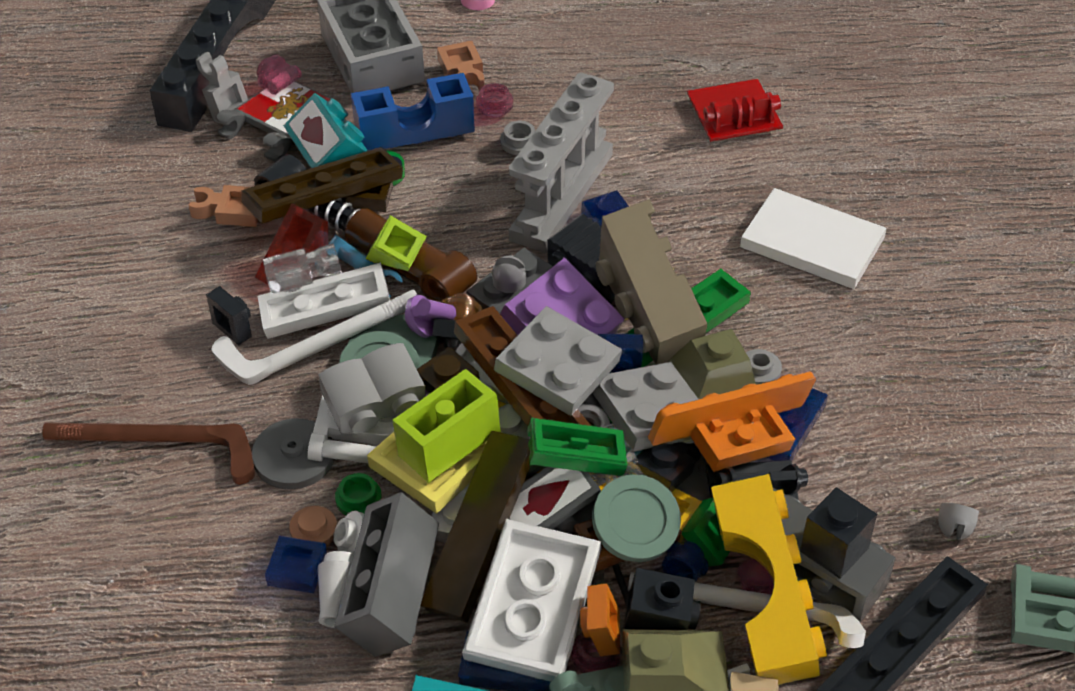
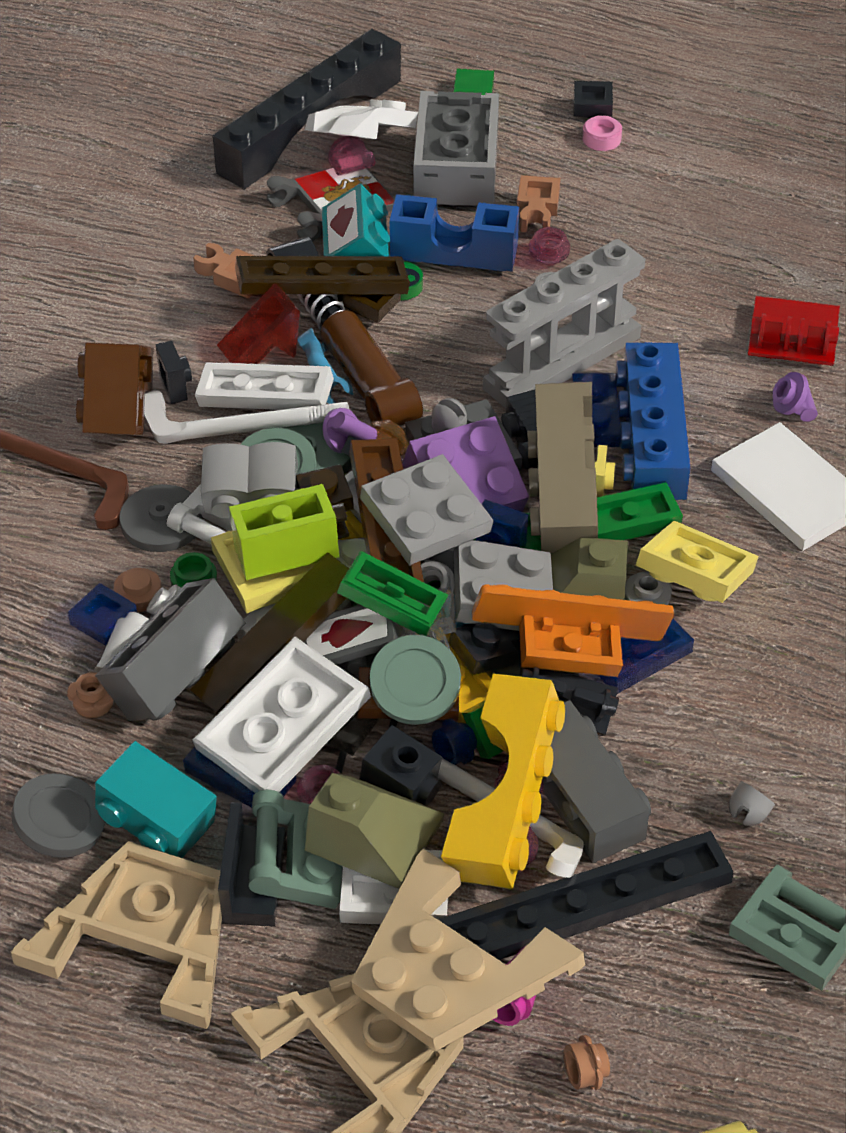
camera: 25 degrees right, 0 degrees up
light grey plate [196,52,248,124] -> none
clear plate [263,243,342,294] -> none
lime slope [365,215,427,271] -> none
orange plate [580,583,620,656] -> none
black brick [800,487,877,579] -> none
none -> nougat plate [67,672,114,718]
none -> reddish brown brick [76,342,154,435]
none -> white plate [305,99,418,139]
none -> blue brick [616,342,691,500]
none -> light yellow plate [636,521,759,603]
none -> medium lavender plate [773,372,818,422]

